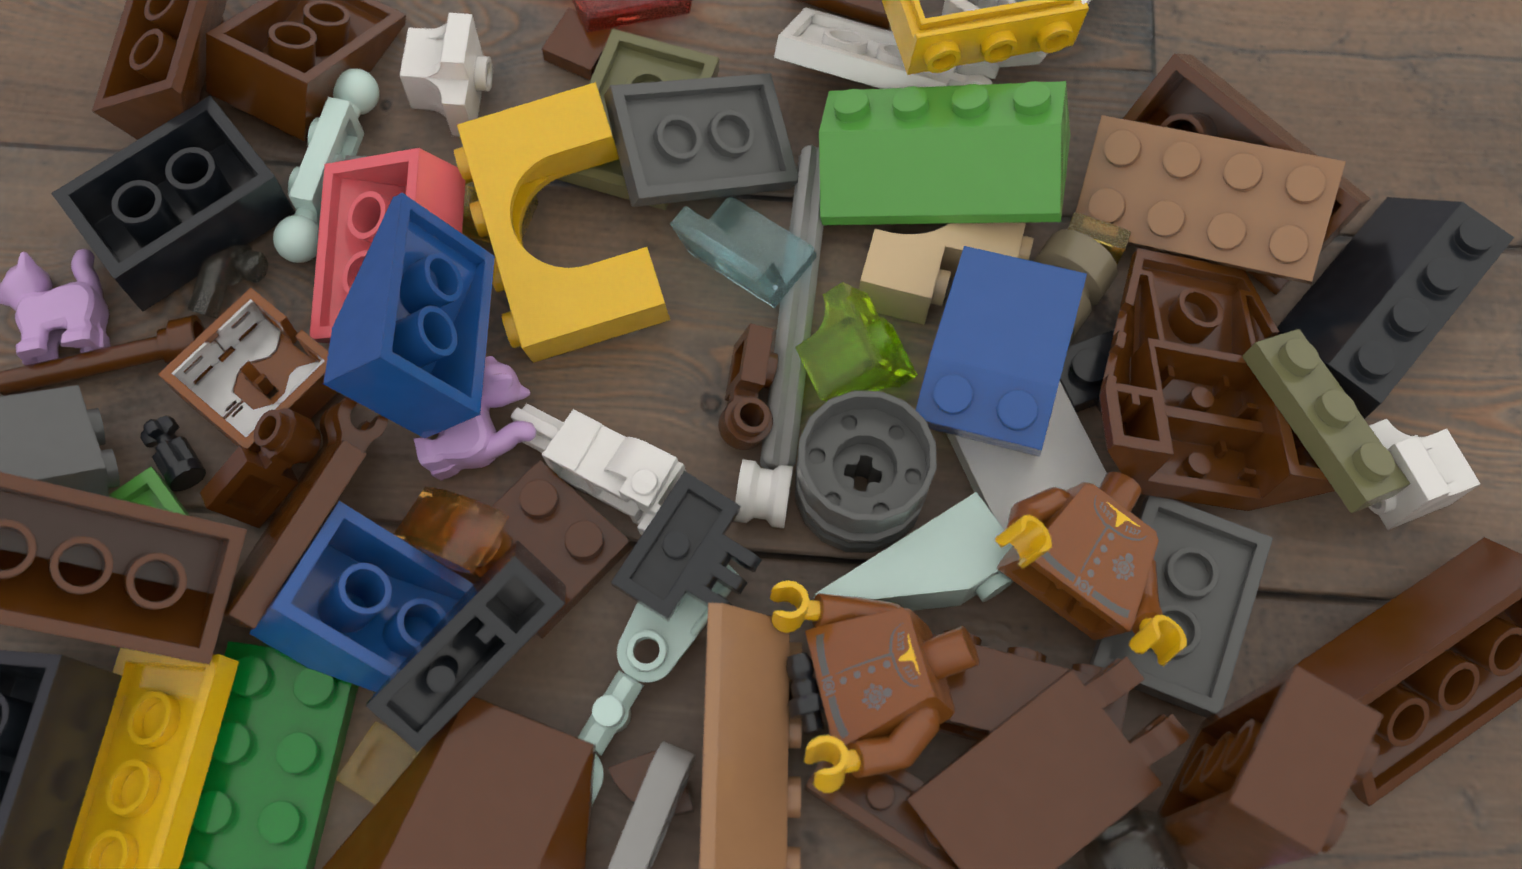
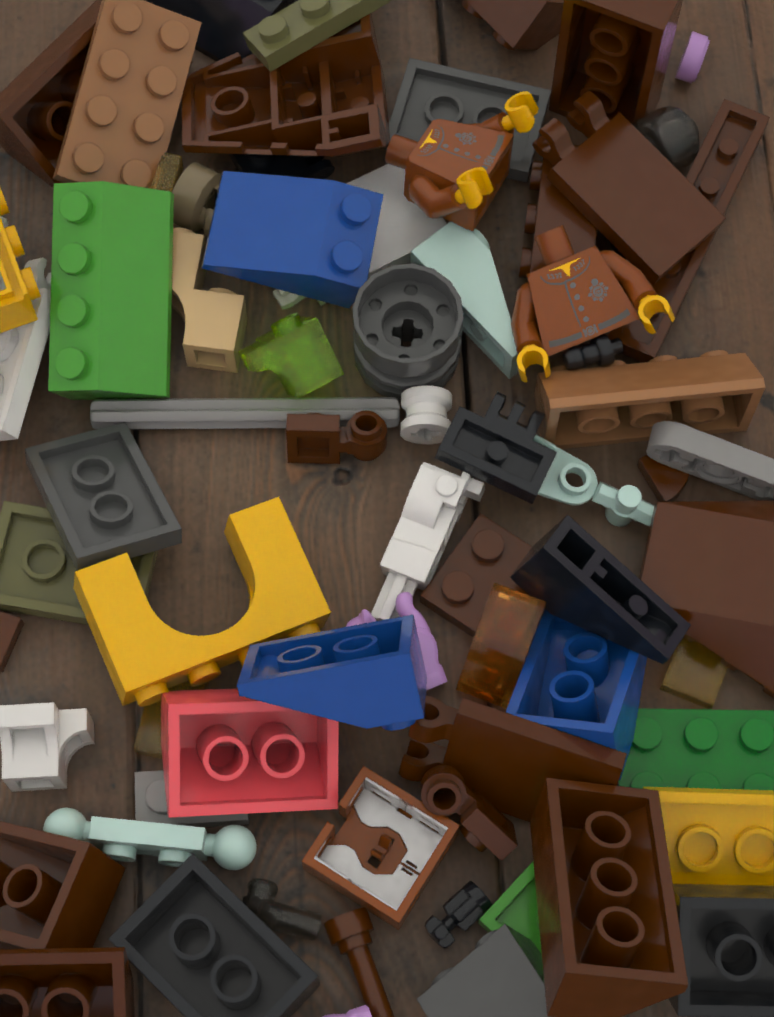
camera: 95 degrees left, 0 degrees up
clear light blue panel [670,197,817,309] -> none

